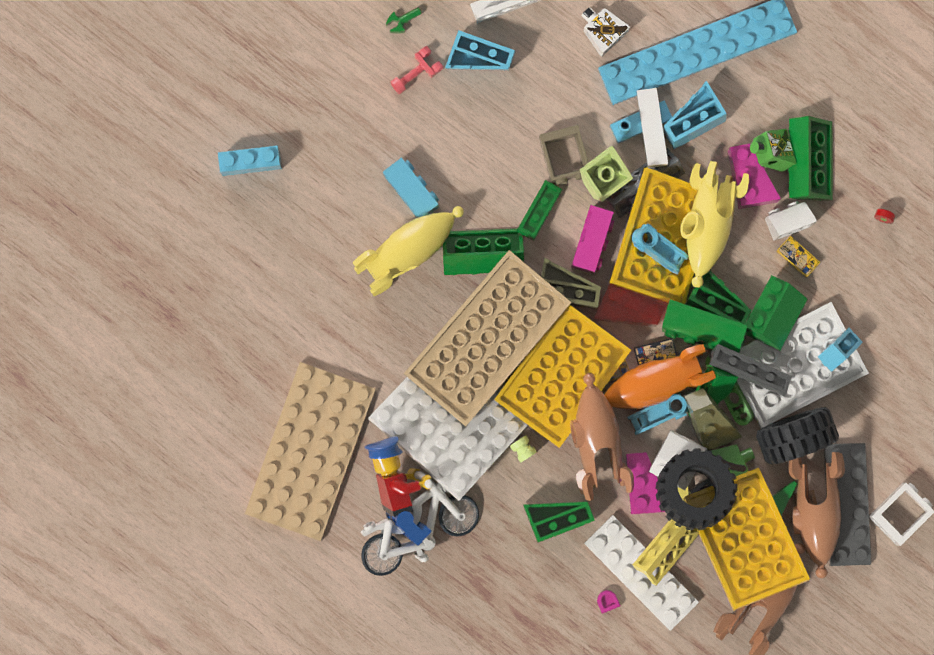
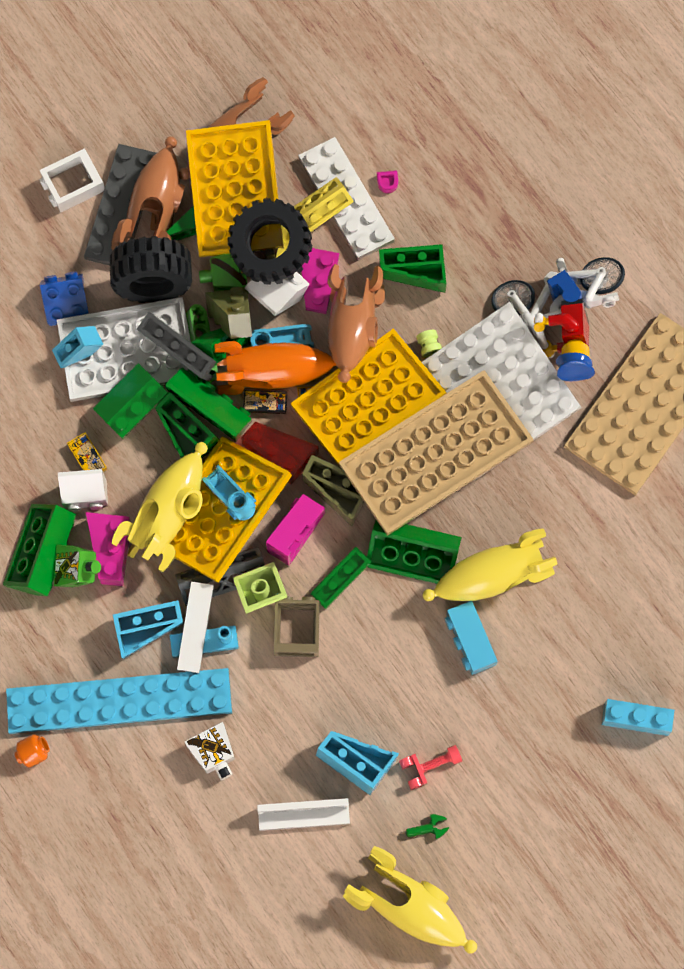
camera: 165 degrees left, 10 degrees down
none -> blue bracket [40,272,89,326]

